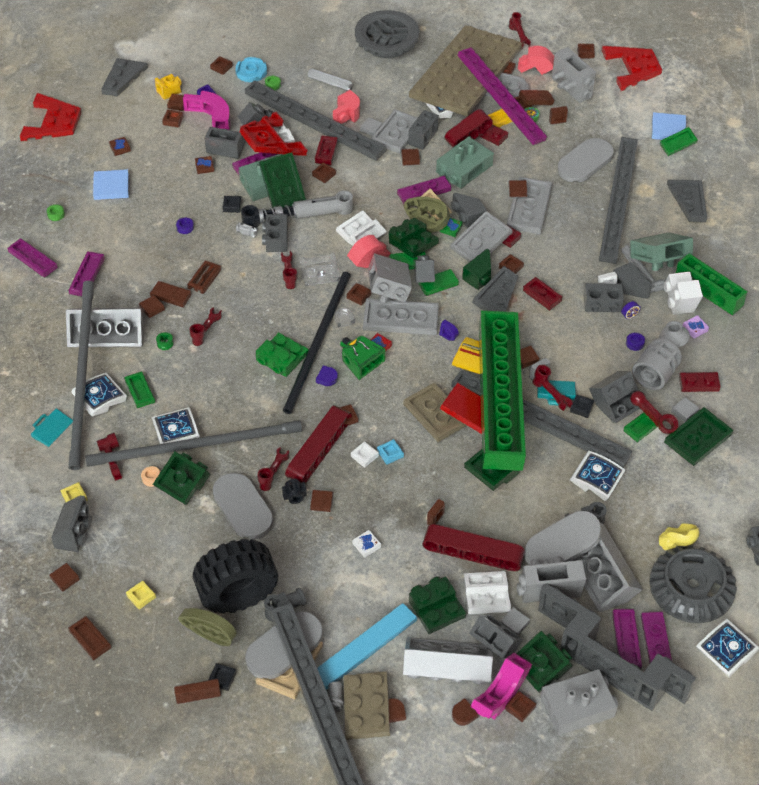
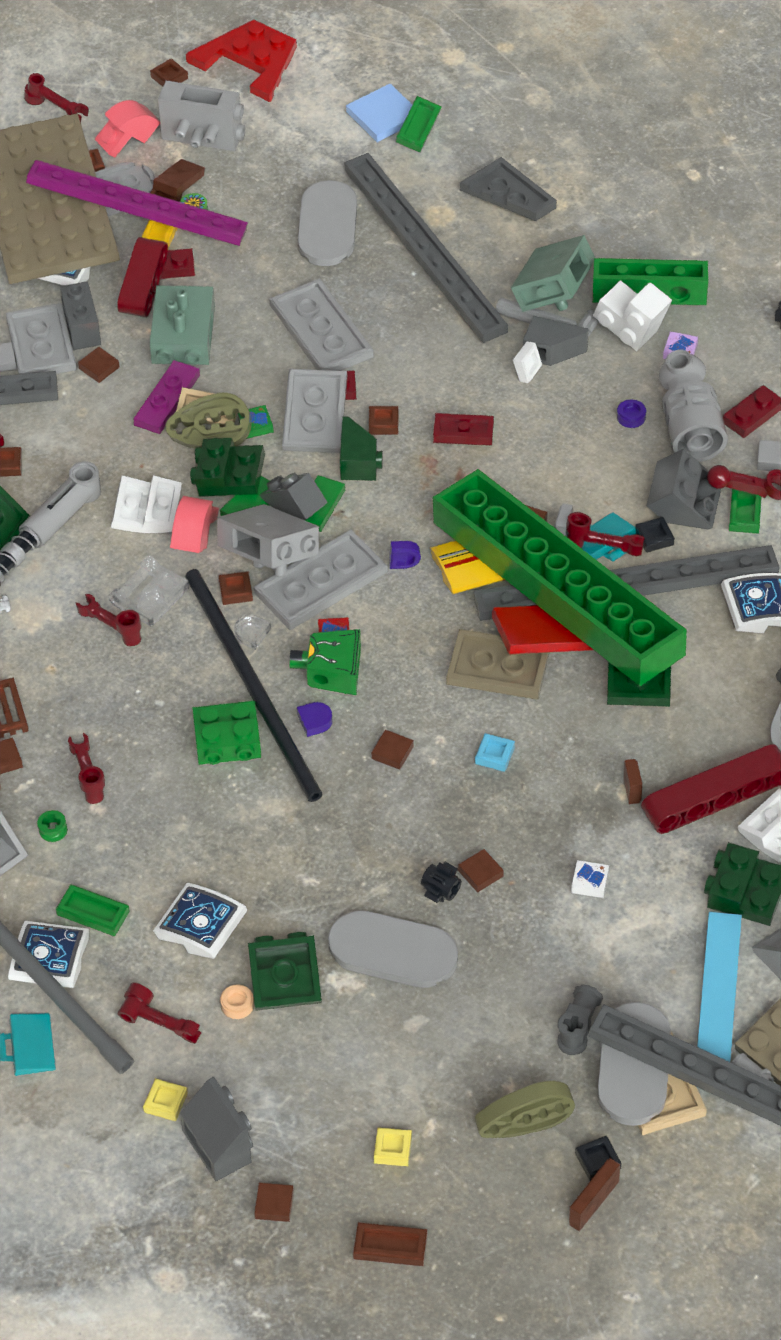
camera: 40 degrees left, 0 degrees up
dark grey piece [85,420,302,467] -> none
black tyre [192,539,279,614] -> none
dark red brick [257,447,289,491] -> none
dark grey brick [262,214,288,252] -> none
dark red beam [285,405,352,484] -> none
white tile [351,441,379,468] -> none
dark grey slope [451,193,487,228] -> none
dark grey wing [472,266,518,312] -> none
copper tile [509,180,527,197] -> none
copper tile [549,106,568,124] -> none
dark grey brick [584,283,624,313] -> none
dark purple tile [621,301,641,319] -> none

